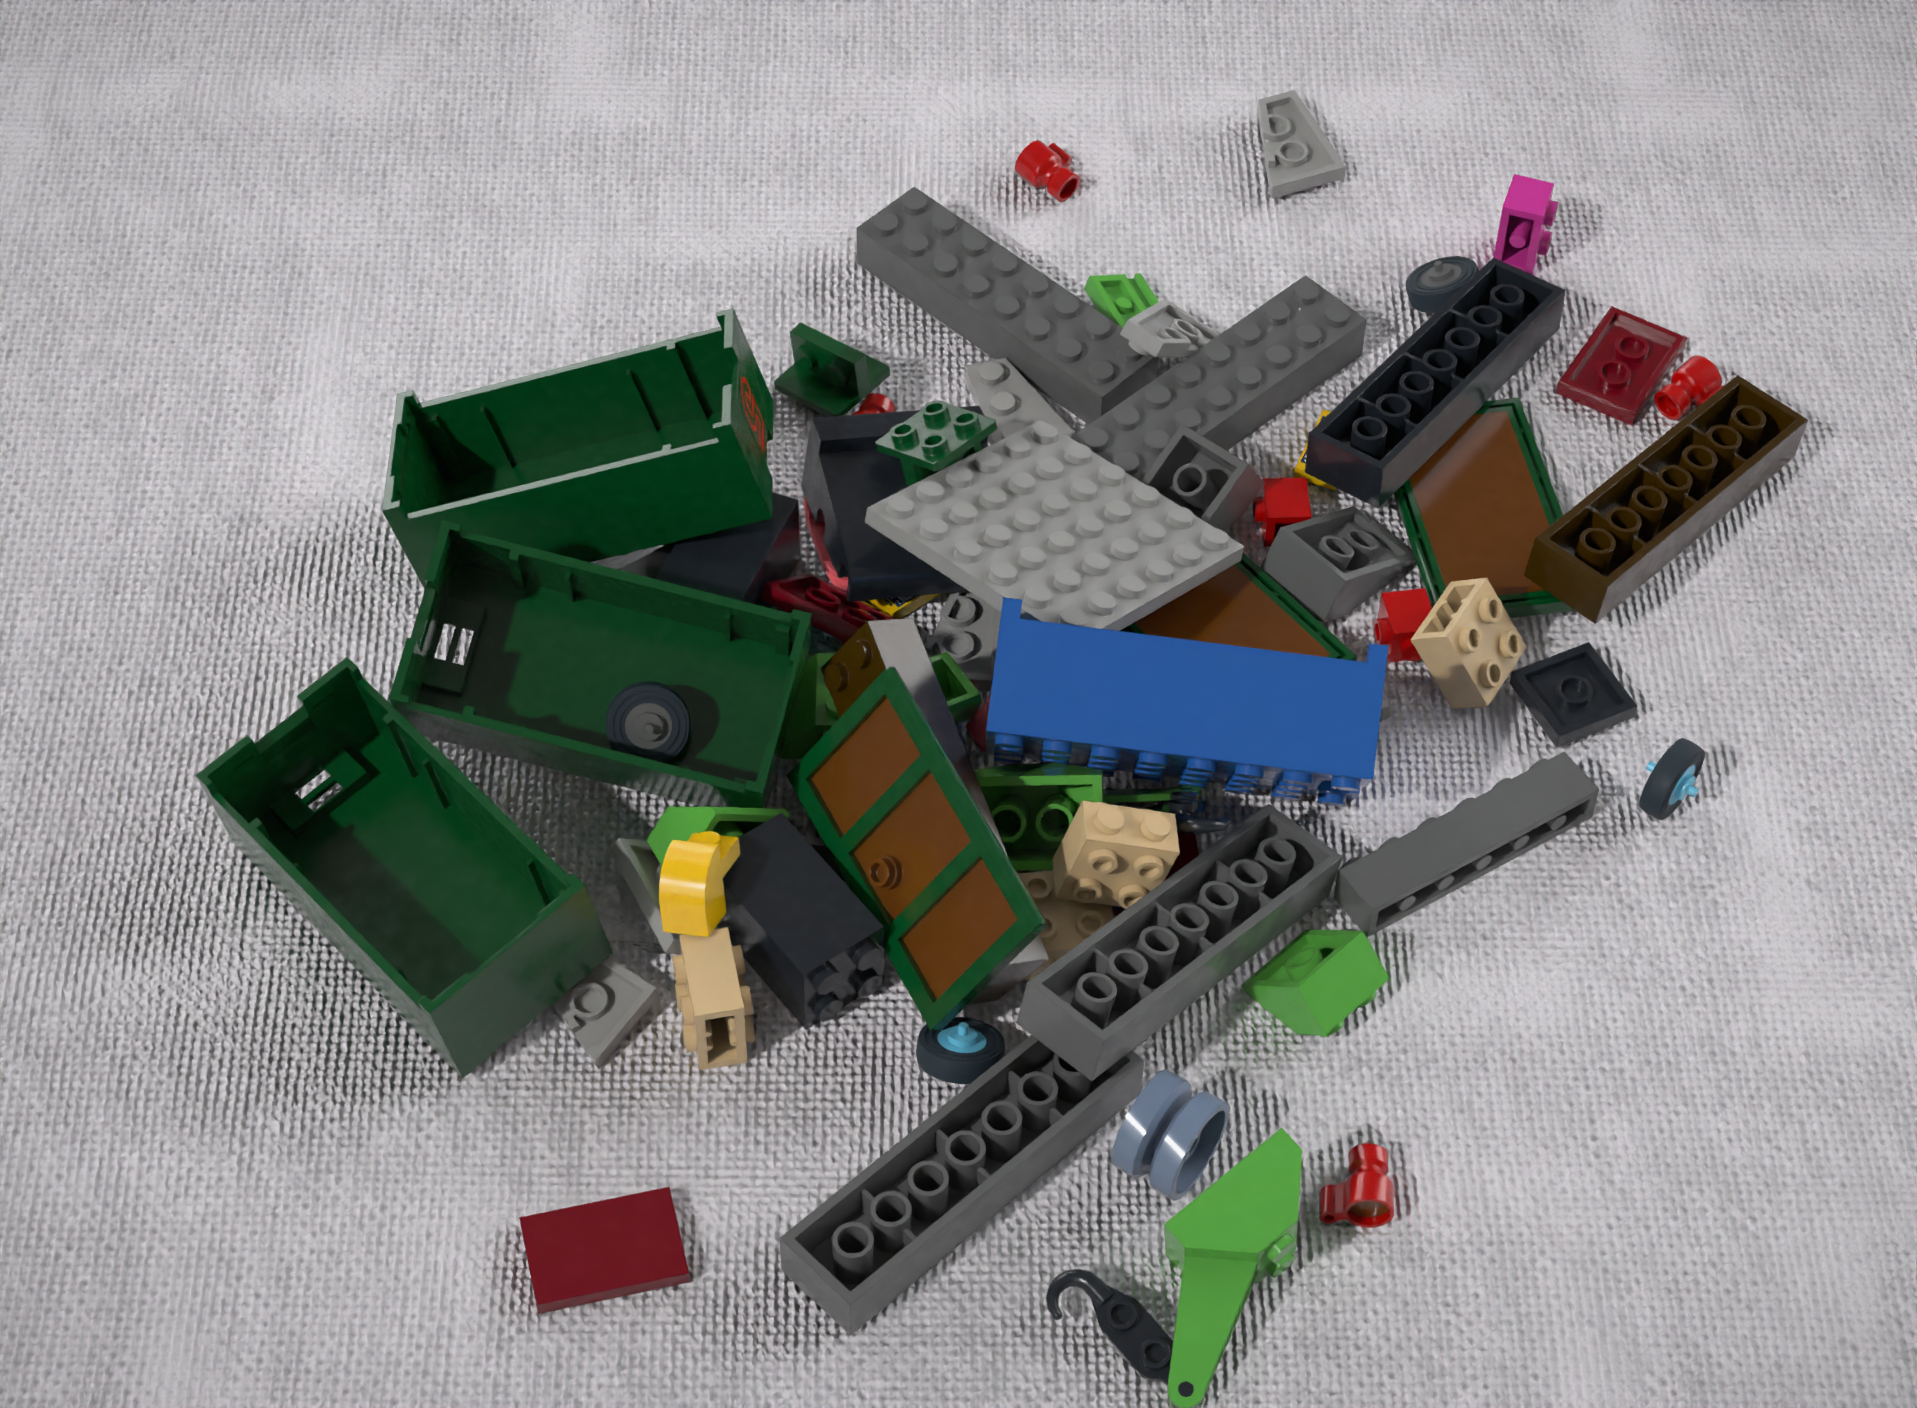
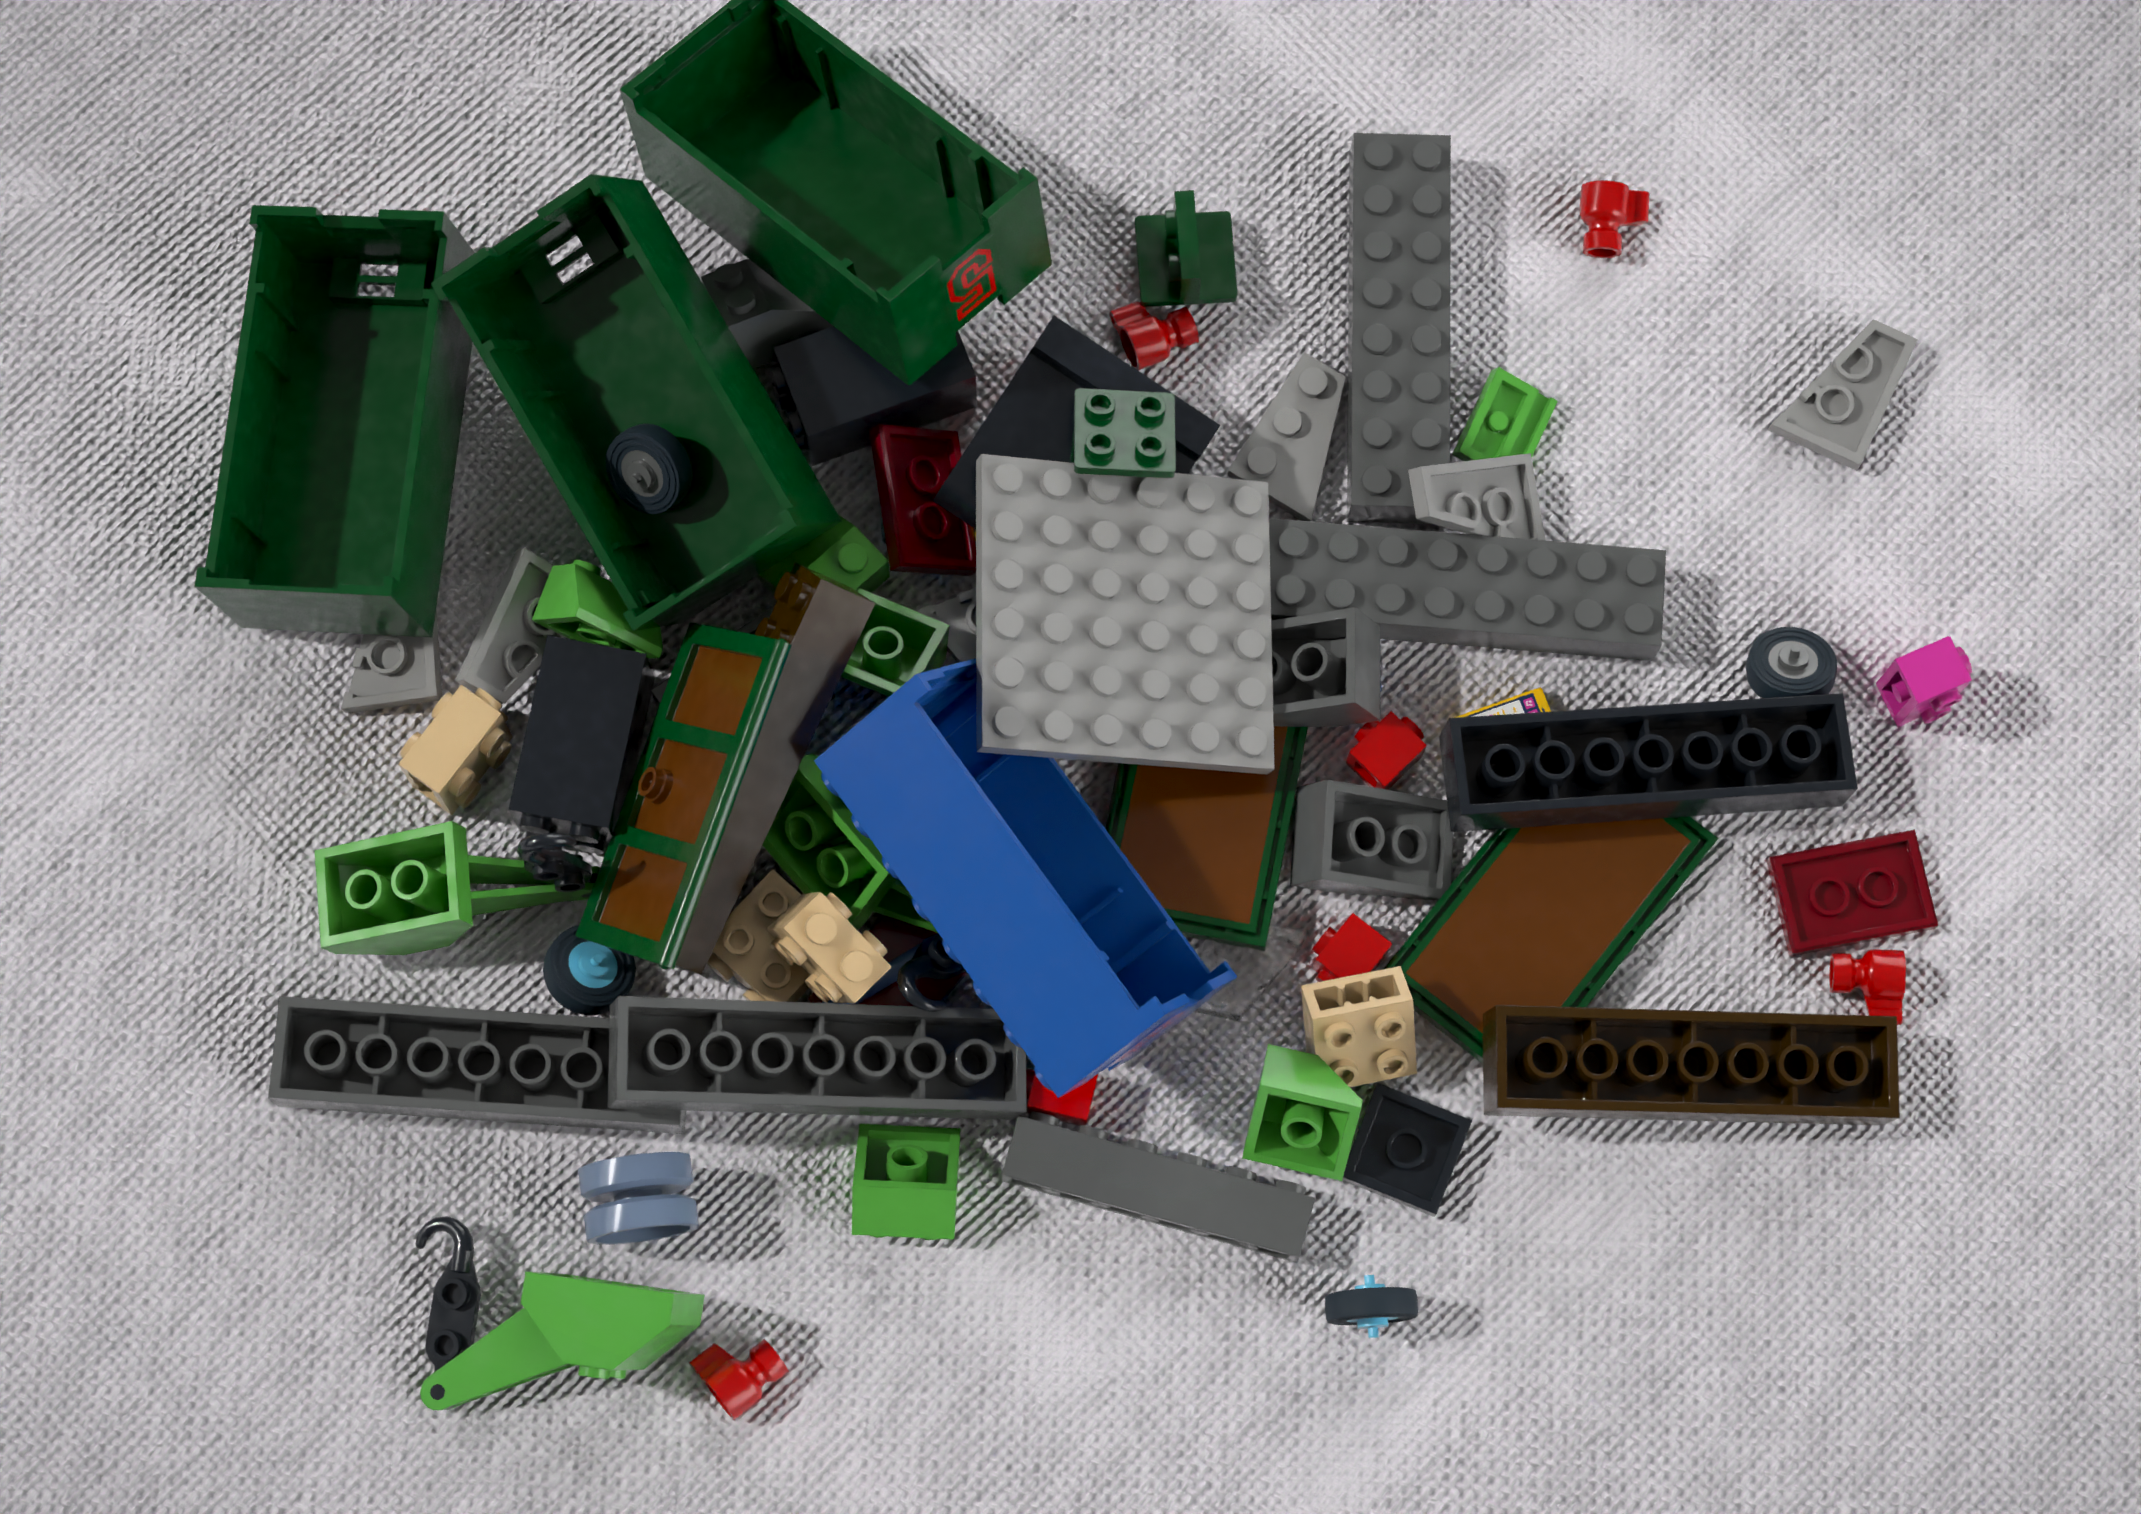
camera: 45 degrees right, 25 degrees up
dark red tile [519,1187,690,1314] -> none
yellow brick [659,831,740,937] -> none
none -> bright green slope [315,821,600,955]
none -> red brick [1026,1068,1099,1126]
none -> bright green slope [1242,1044,1363,1181]

